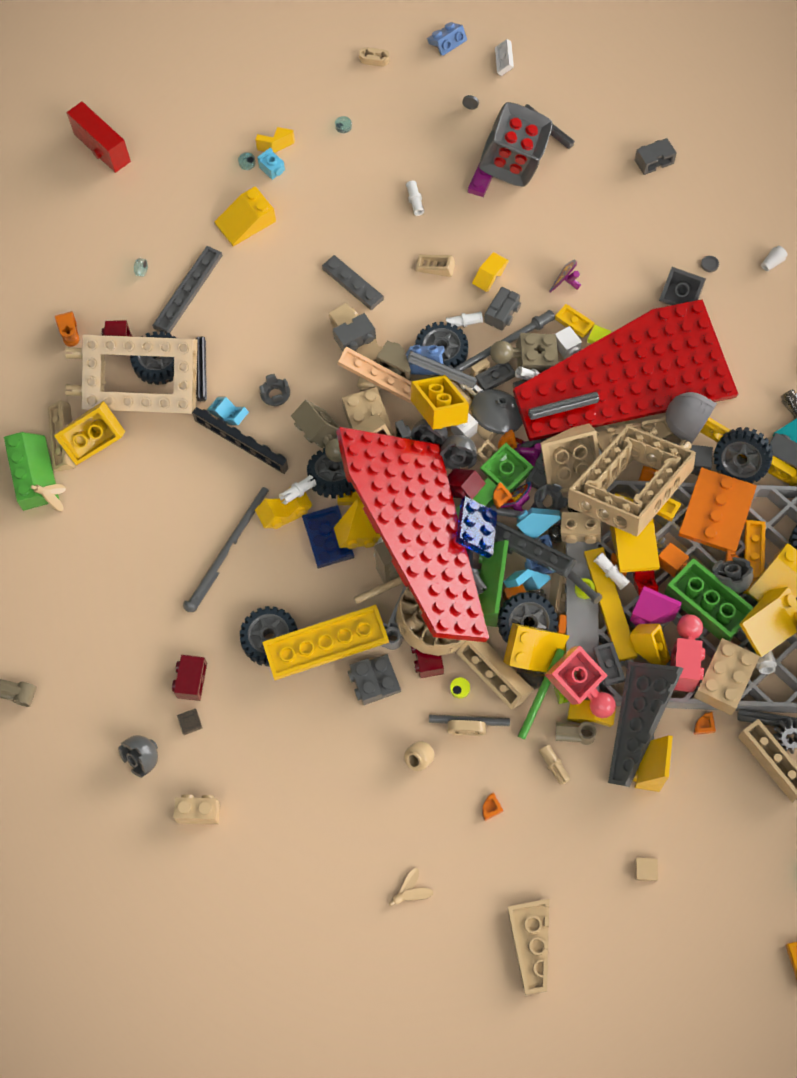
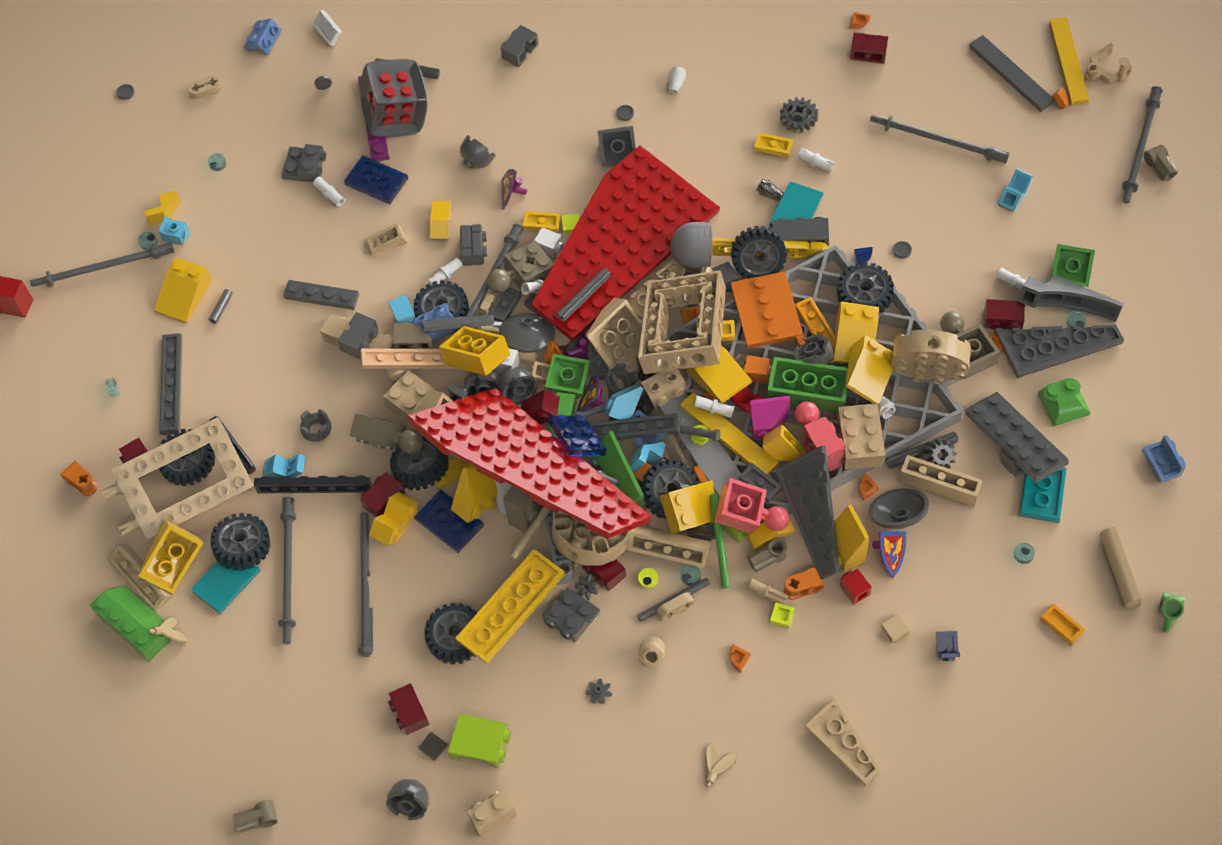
camera: 30 degrees left, 5 degrees down
white pin [279,475,316,505] -> none
orange tile [493,482,513,509] -> none
none -> dark grey bar [30,242,175,287]
none -> dark grey piece [117,84,135,100]
none -> teal tile [190,561,261,614]
none -> flat silver piece [208,289,233,324]
none -> wheel [210,513,271,570]
none -> dark grey bar [278,497,296,644]
none -> dark grey plate [282,144,326,182]
none -> clear blue plate [344,155,408,205]
none -> dark red brick [360,472,406,518]
none -> medium azure slope [389,295,416,325]
none -> lime panel [448,713,511,768]
none -> dark grey cylinder [460,135,496,169]
none -> dark grey plant [575,574,598,600]
none -> dark grey plant [586,678,612,704]
none -> clear light blue tile [681,565,701,586]
none -> neon yellow tile [770,602,795,629]
none -> orange piece [784,568,824,600]
none -> red brick [840,568,872,605]
none -> dark grey dish [869,488,929,529]
none -> shield [872,531,906,578]
none -> dark blue bracket [936,631,960,661]

